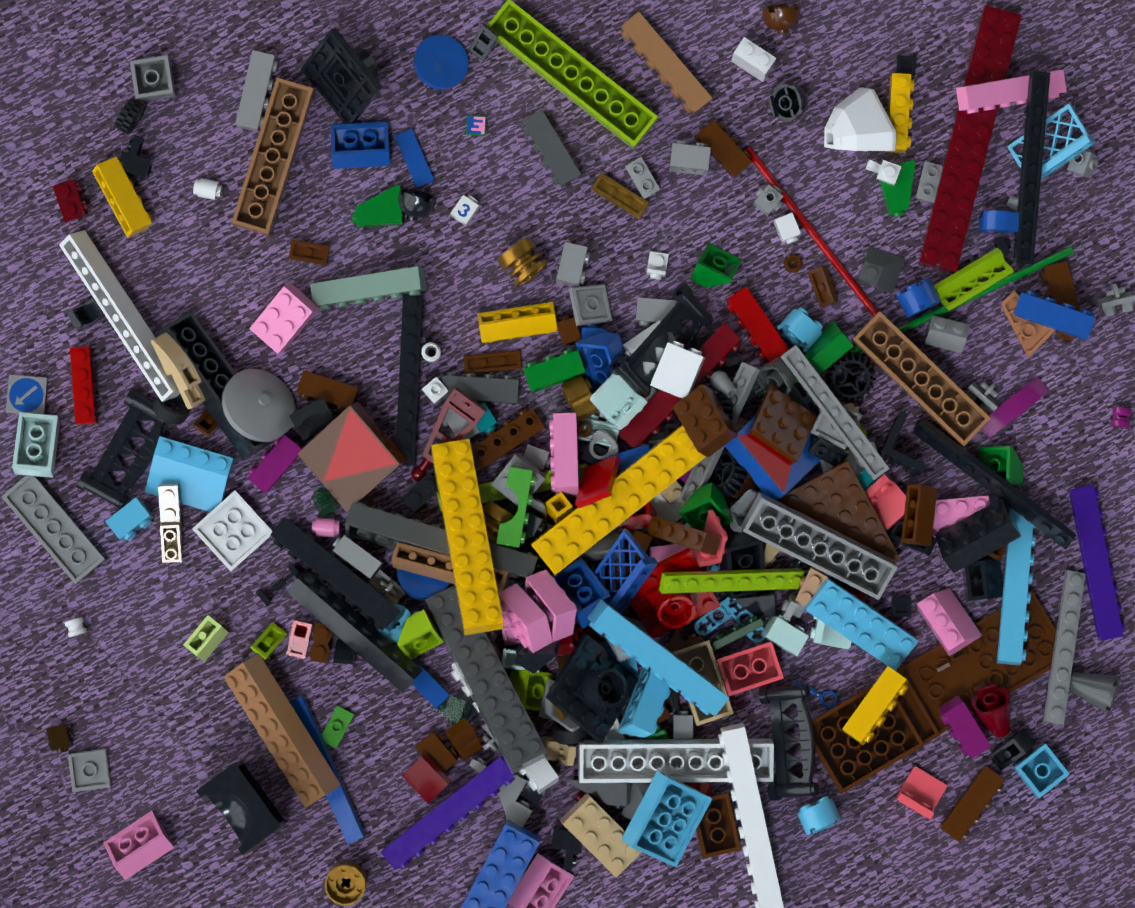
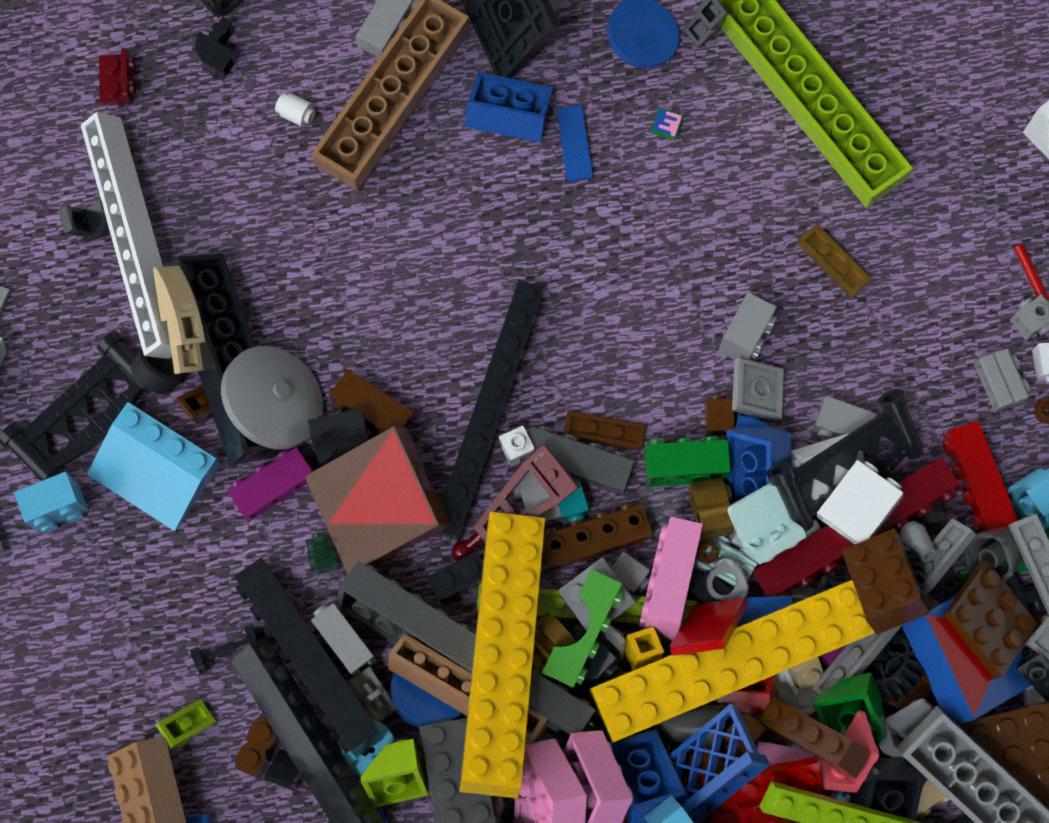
camera: 20 degrees right, 10 degrees down
red brick [70,346,98,426] -> none
yellow brick [92,157,152,238] -> none
slope [158,484,182,563] -> none
yellowish green brick [183,615,229,662] -> none
white plate [192,490,273,571] -> none
bright pink brick [249,283,319,354] -> none
brick [286,619,313,659] -> none
reddish brown plate [288,240,330,266] -> none
sand green brick [310,266,427,311] -> none
bright pink brick [312,517,340,537] -> none
green slope [352,185,403,228] -> none
black cylinder [398,188,437,221] -> none
white brick [422,342,441,363] -> none
white brick [450,195,479,227] -> none
yellow brick [477,302,557,343] -> none
pearl gold wheel [497,237,548,287] -> none
dark grey brick [521,109,581,188] -> none
medium nougat brick [621,11,712,115] -> none
light grey hinge [625,157,660,199] -> none
white bracket [646,251,669,280] -> none
light grey brick [669,141,711,176] -> none
green slope [690,243,742,288] -> none
reddish brown brick [696,120,752,179] -> none
none -> light grey brick [974,349,1030,413]

